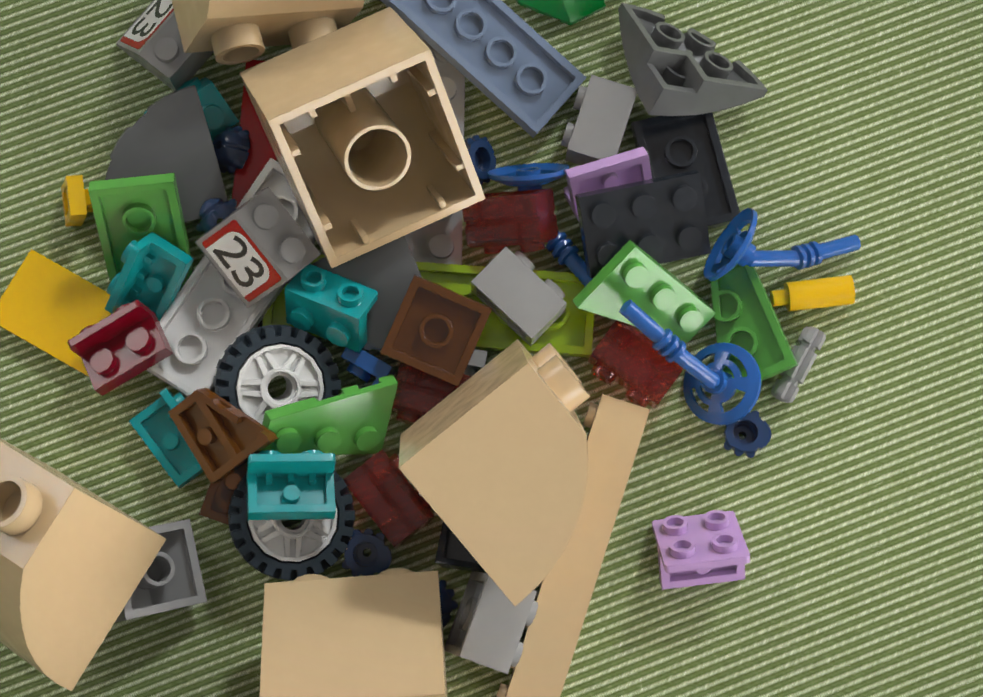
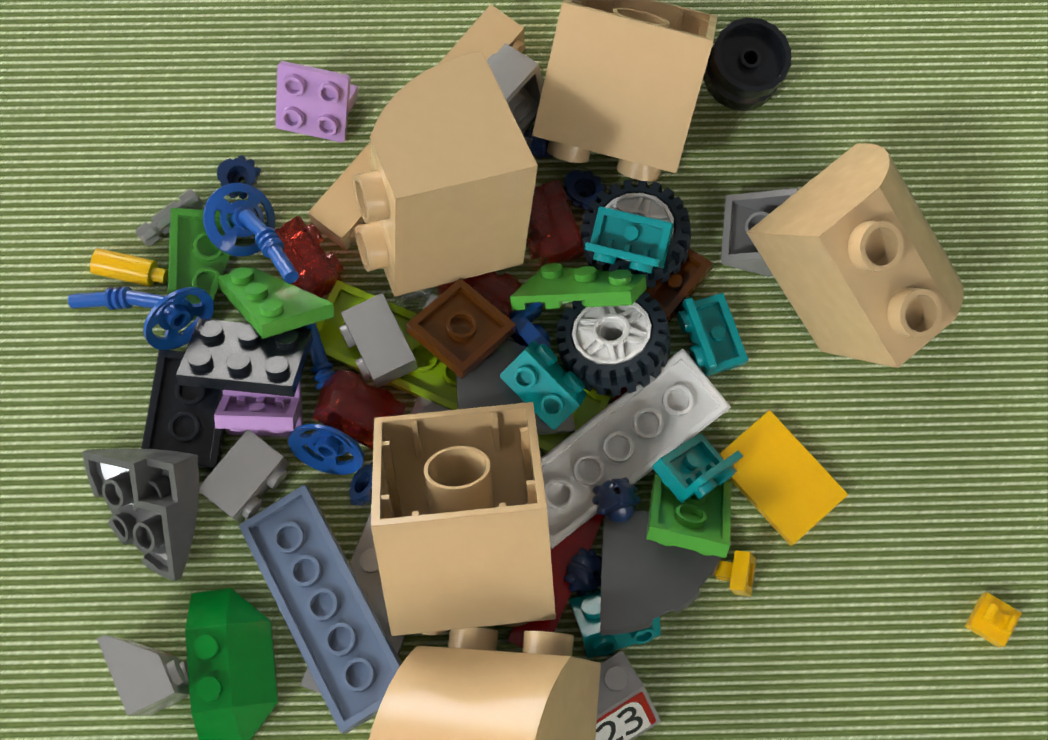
camera: 160 degrees left, 5 degrees down
dark red bracket [67,300,173,396] -> none
reddish brown wing [168,388,278,484] -> none
slope [195,187,321,308] -> none

